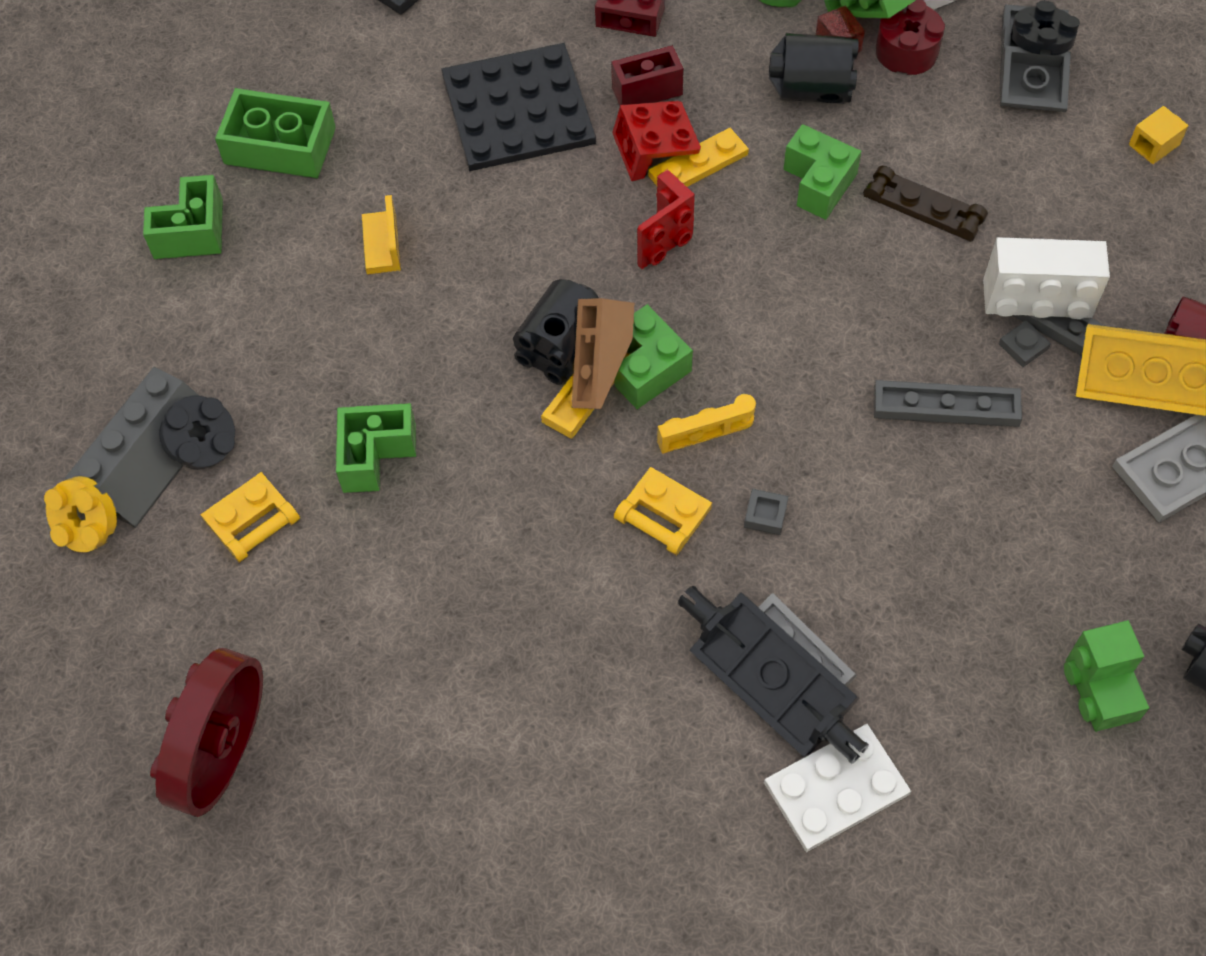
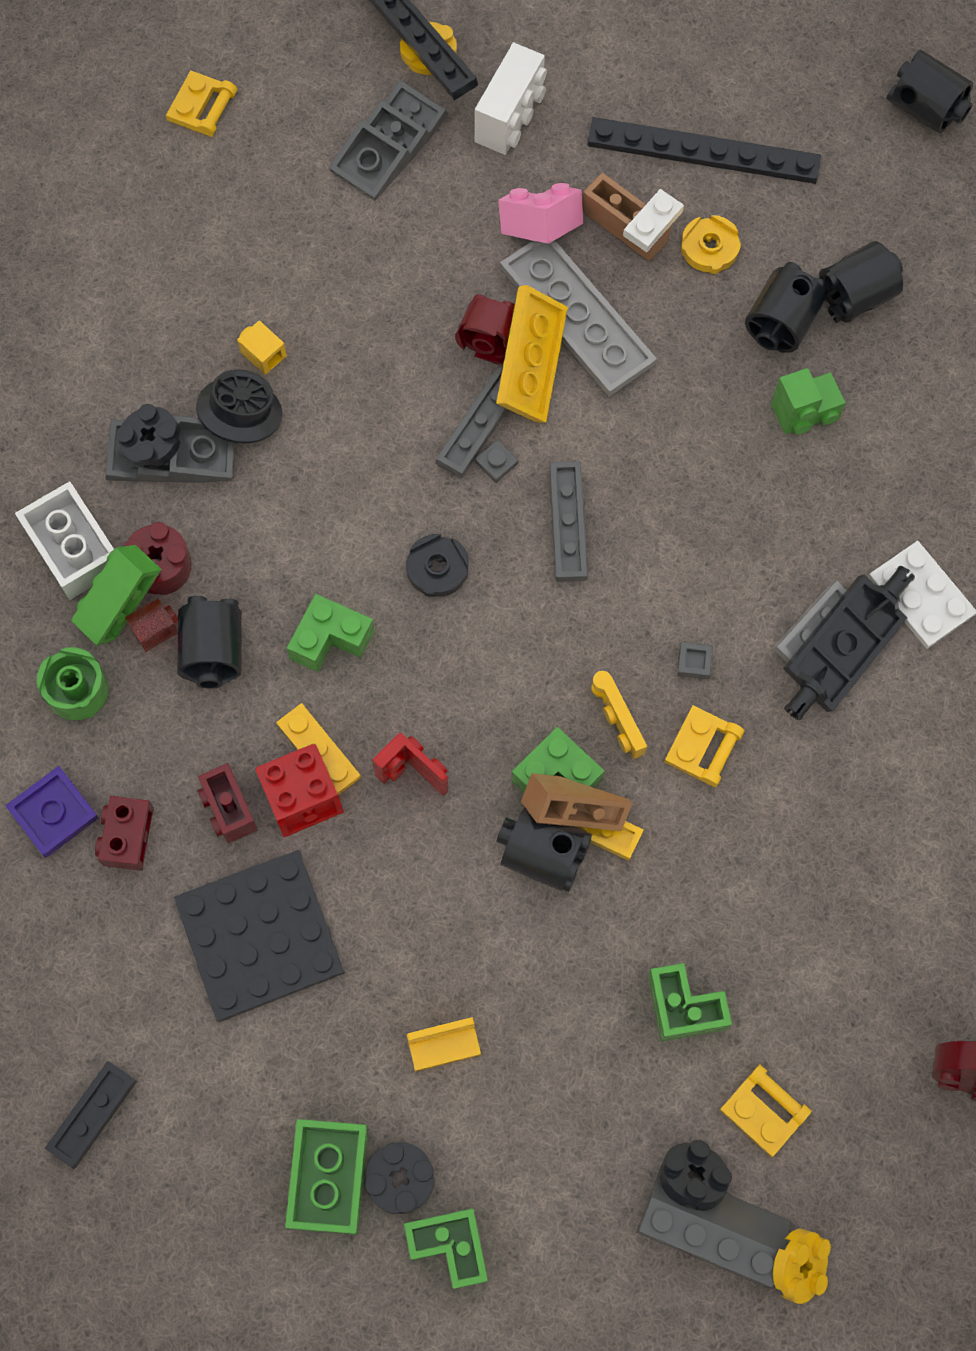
camera: 100 degrees left, 10 degrees up
dark brown plate [863,165,988,242] -> none
white brick [983,237,1110,319] -> none
none -> black wheel [196,369,282,444]
none -> black plate [365,1143,434,1214]
none -> black plate [406,534,469,597]

